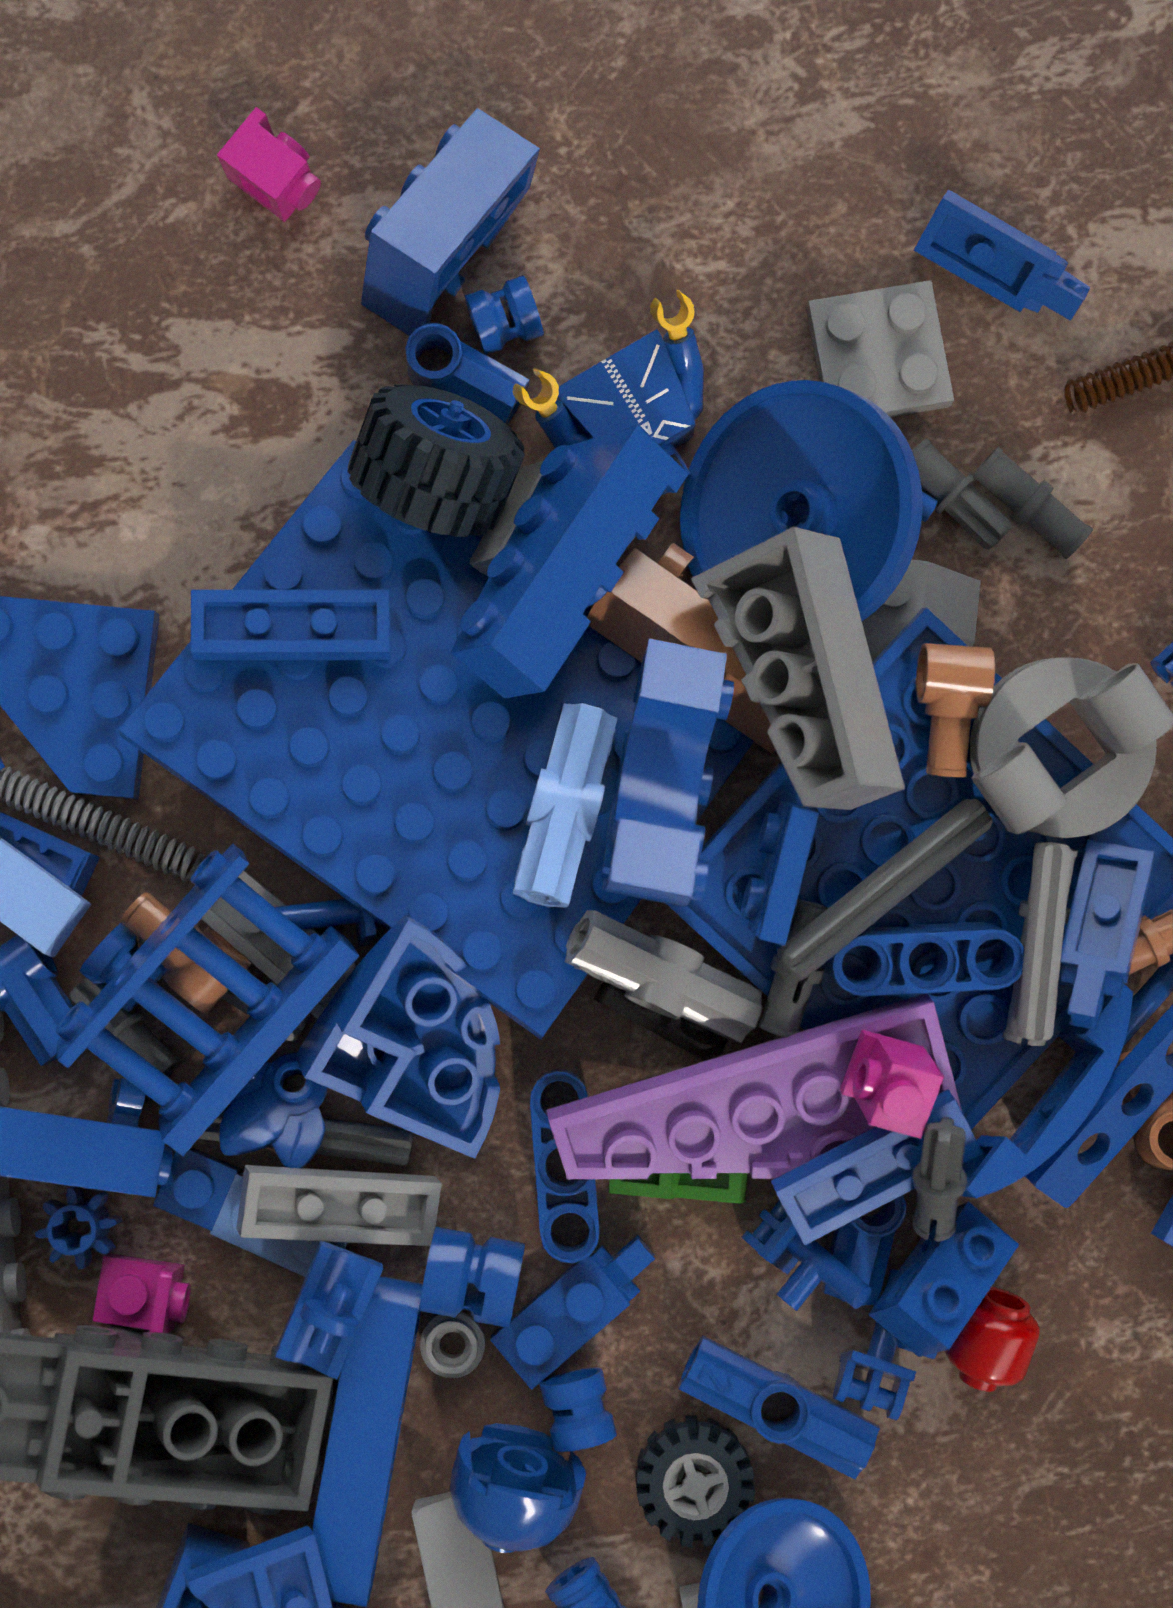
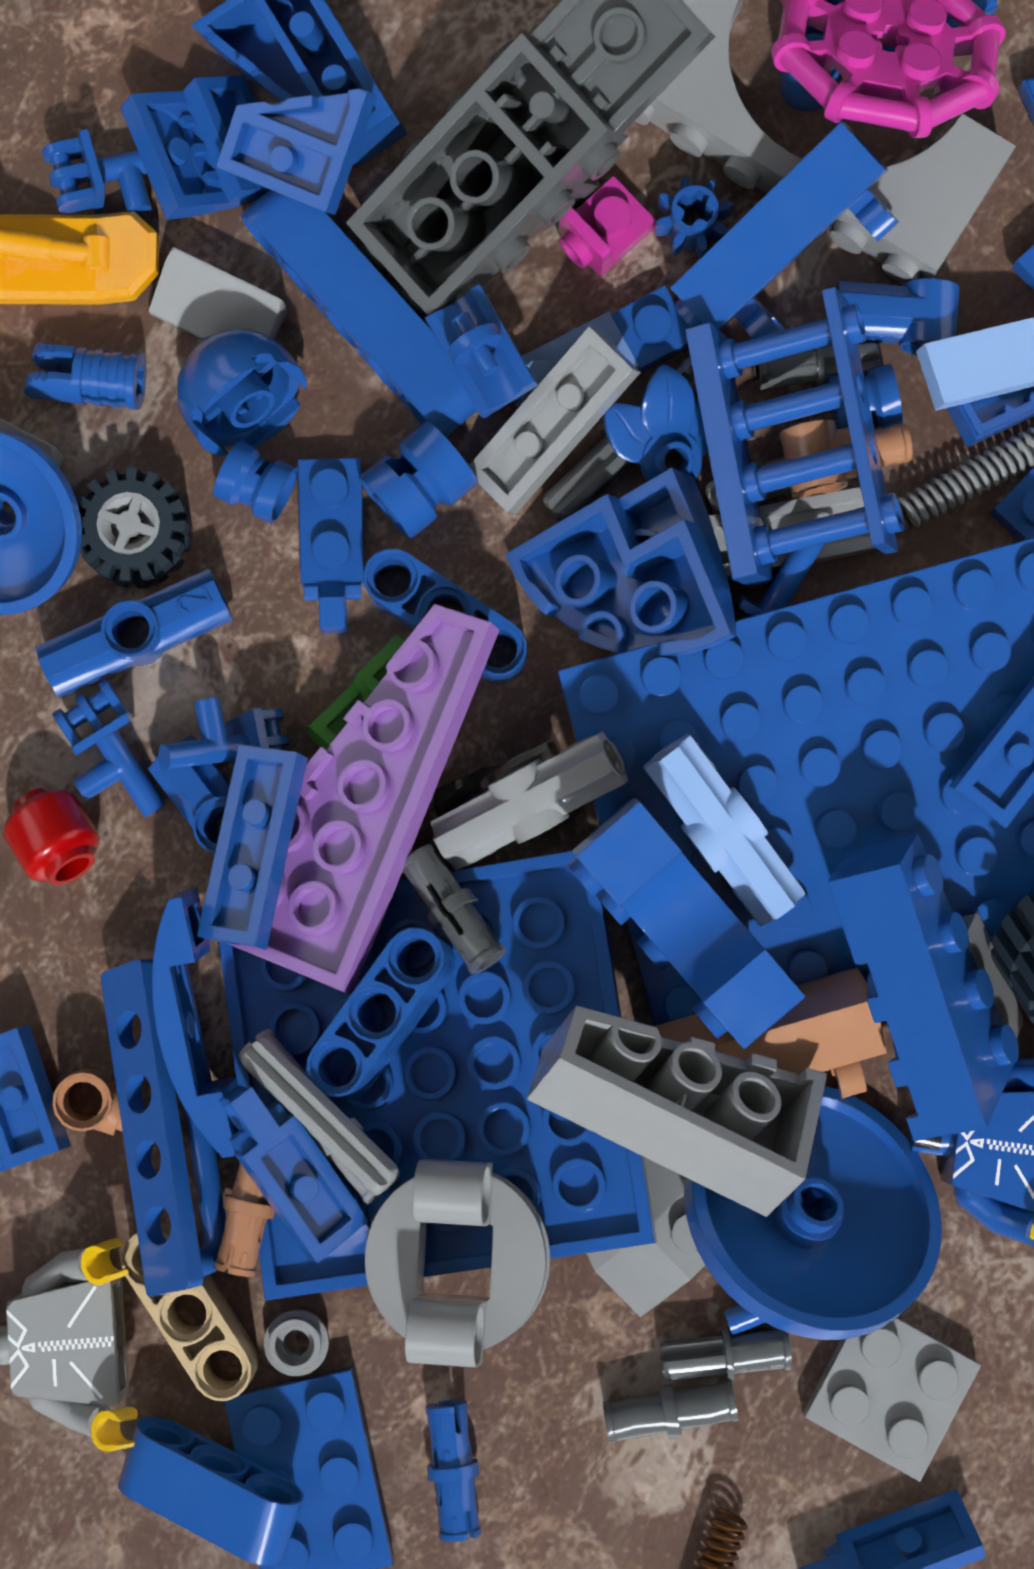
camera: 130 degrees right, 0 degrees up
light grey plate [420,1312,485,1378] -> none
blue plate [741,801,819,945] -> none
dark grey axle [777,799,993,980] -> none
dark pink brick [840,1030,944,1139] -> none
blue brick [868,1201,1020,1357] -> none
dark grey axle [912,1117,967,1241] -> none
nougat pin [916,643,995,777] -> none

